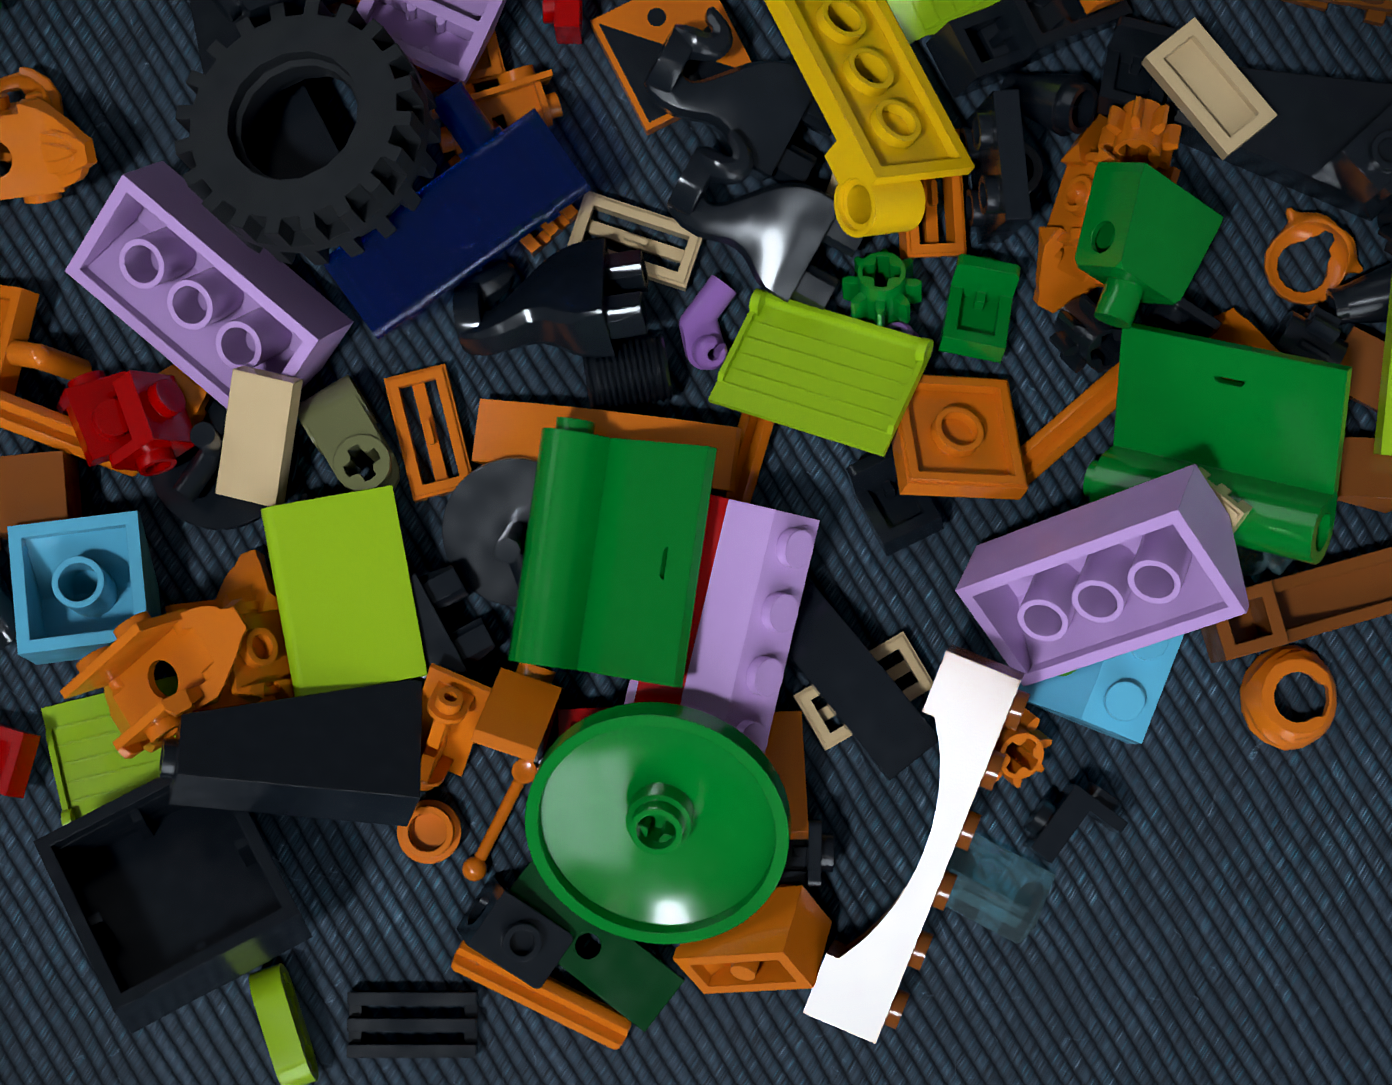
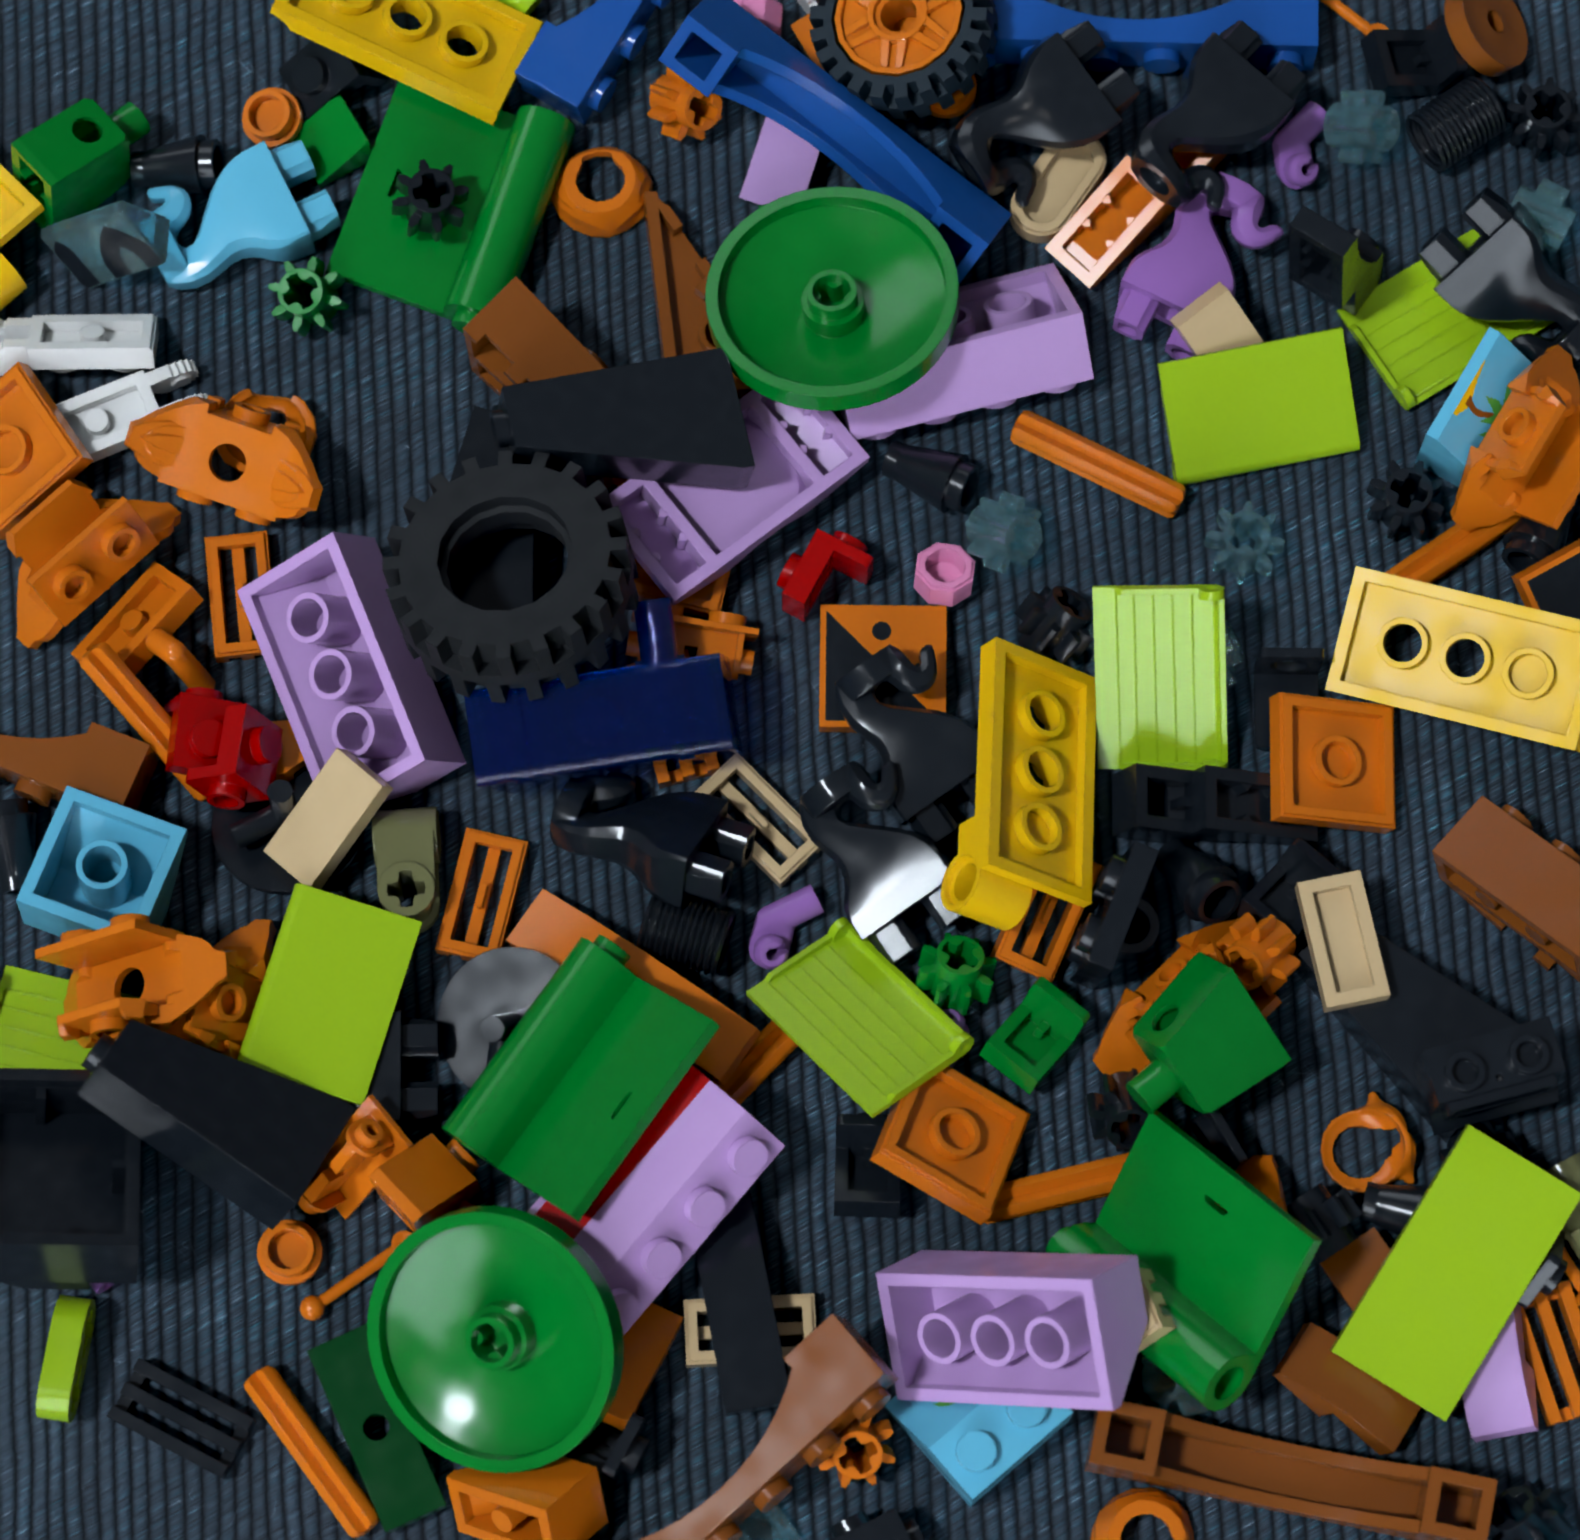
camera: 30 degrees right, 10 degrees down
black bracket [457,876,573,989] -> none
none -> orange tile [204,530,272,663]

